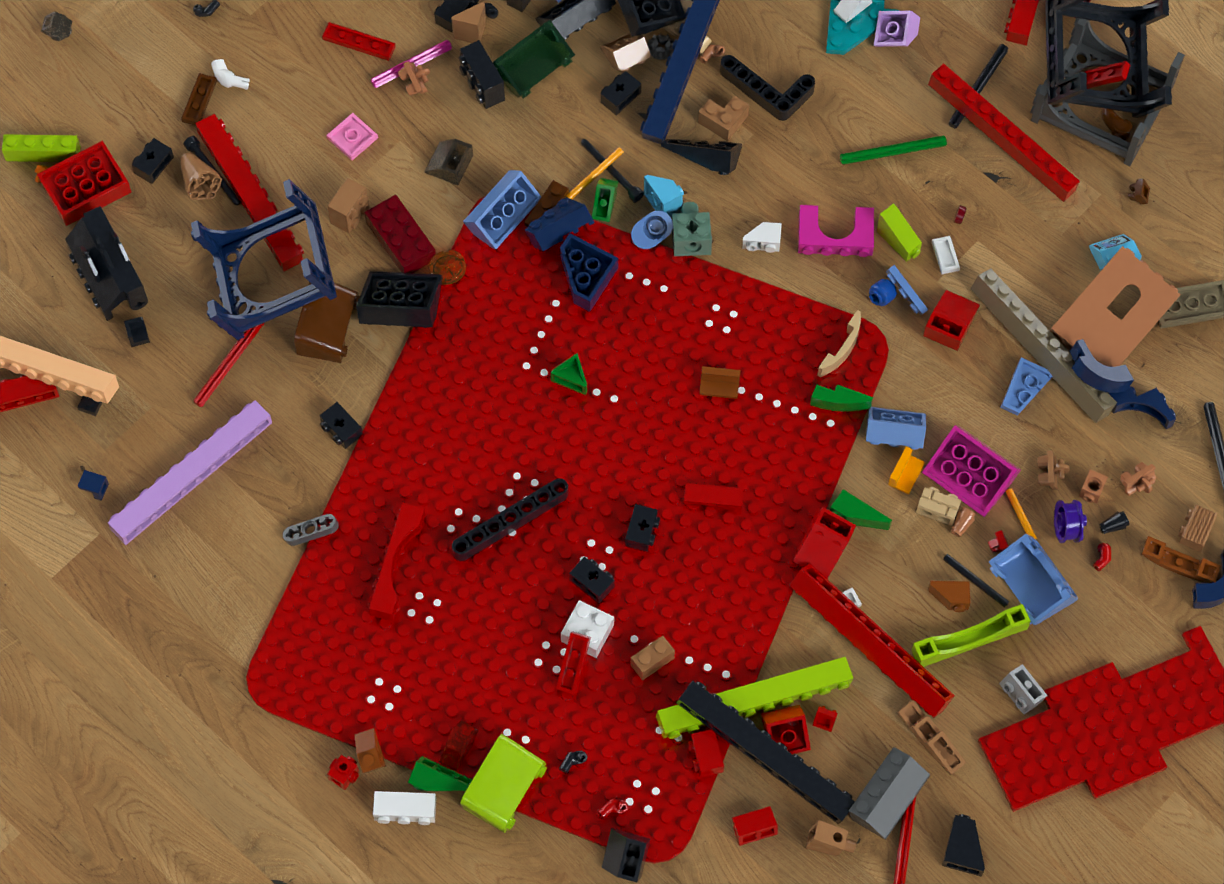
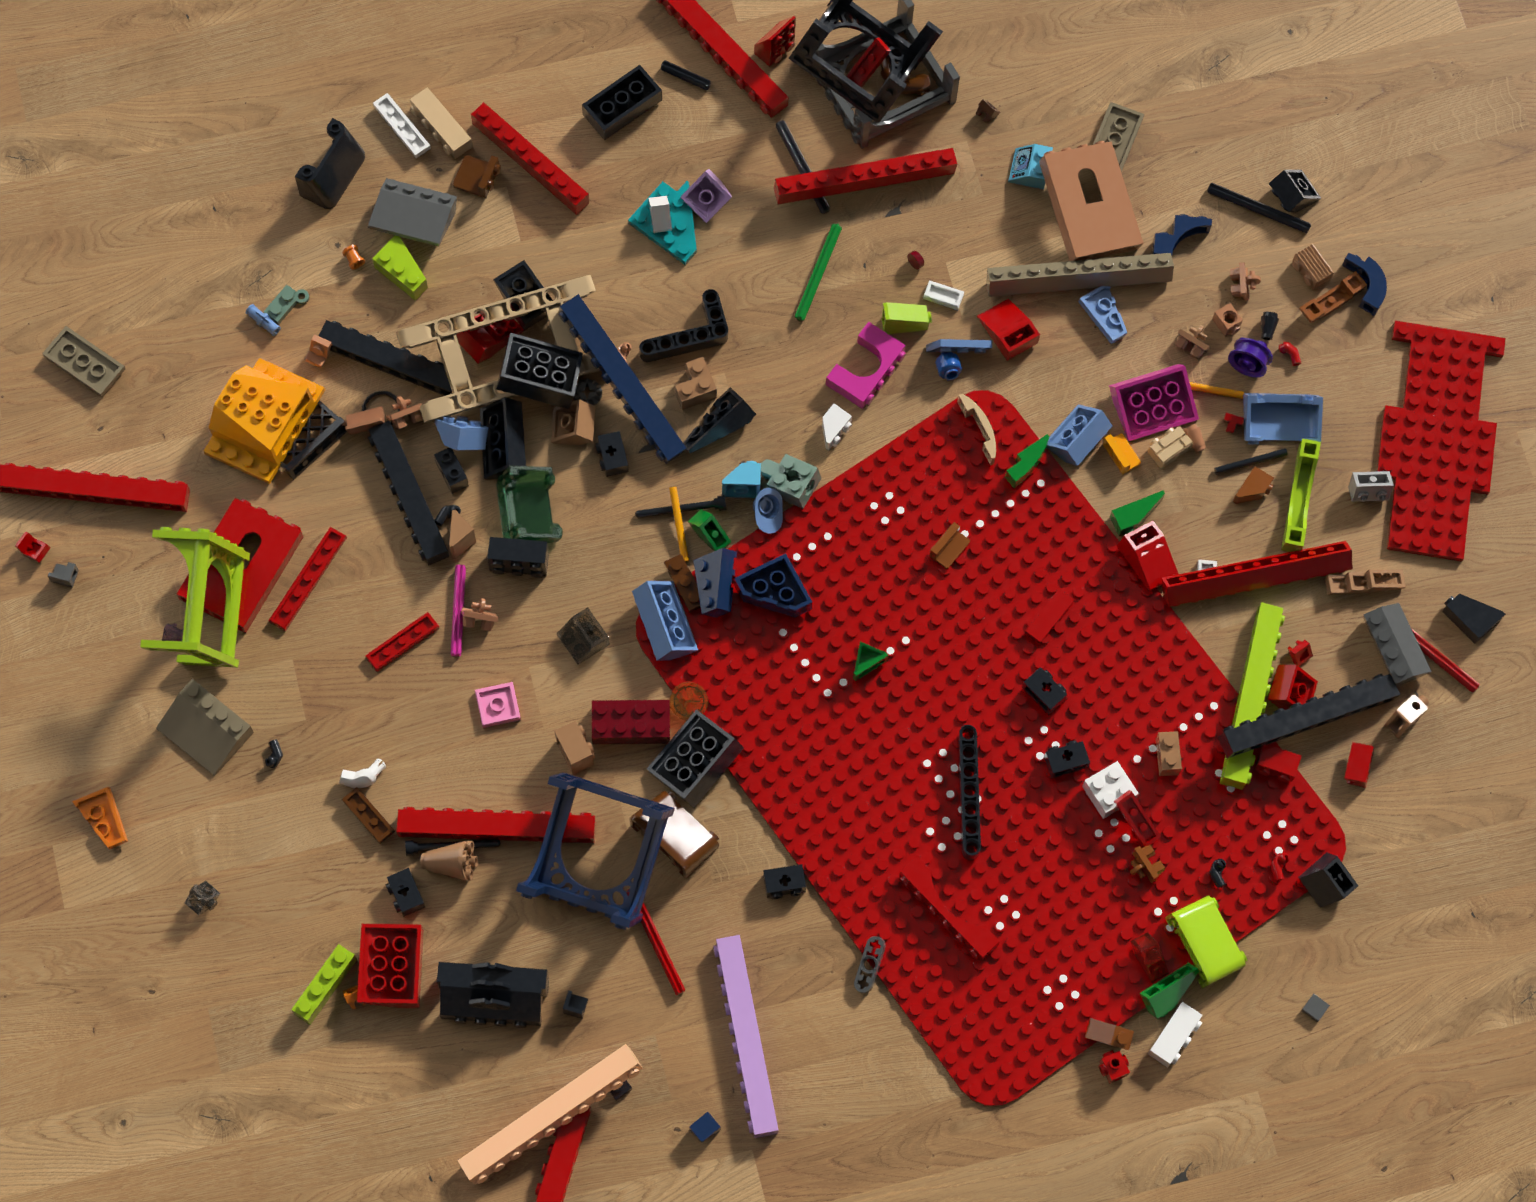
camera: 60 degrees left, 5 degrees up
dark blue arch [1070,339,1134,393] -> none
none -> dark orange hips [1130,845,1165,883]

